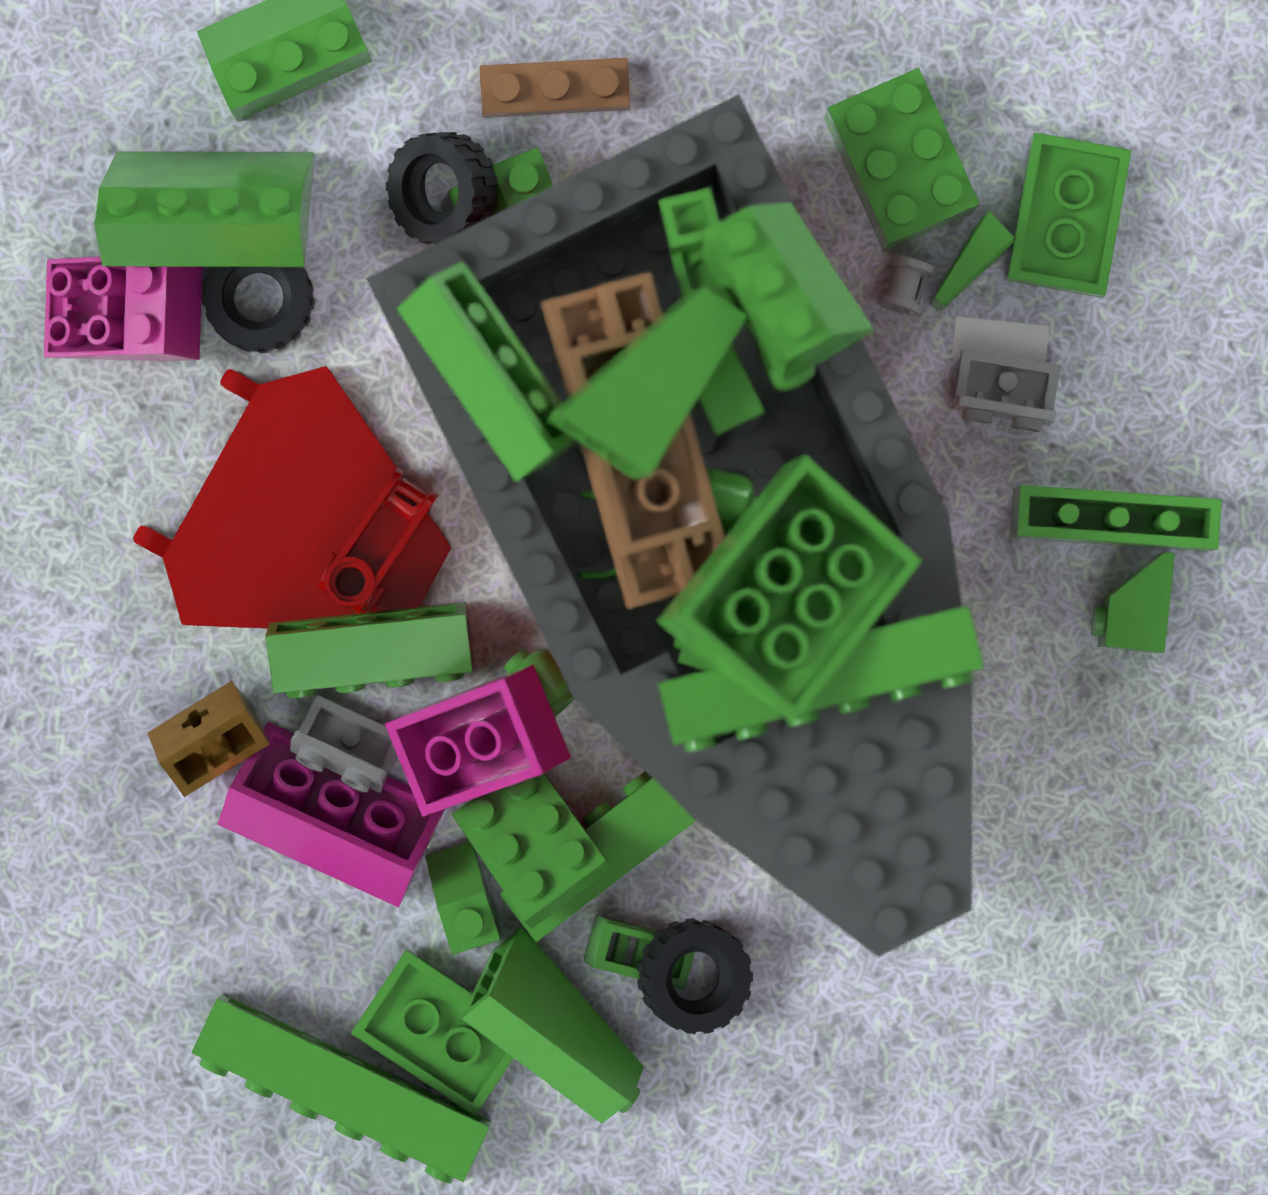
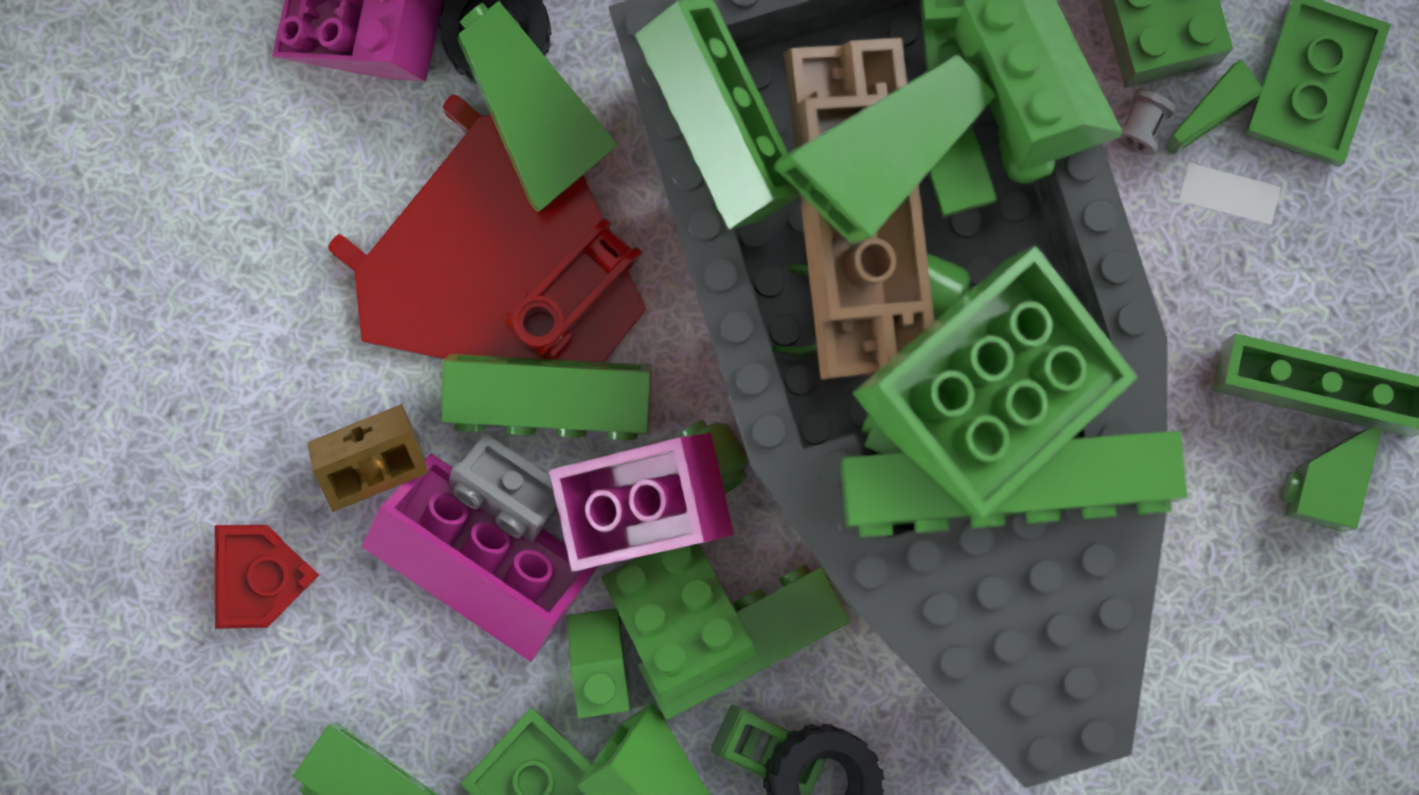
camera: 10 degrees right, 5 degrees down
light grey bracket [951,349,1061,432] -> none
none -> red plate [214,524,319,629]
none -> bright green slope [457,1,618,212]

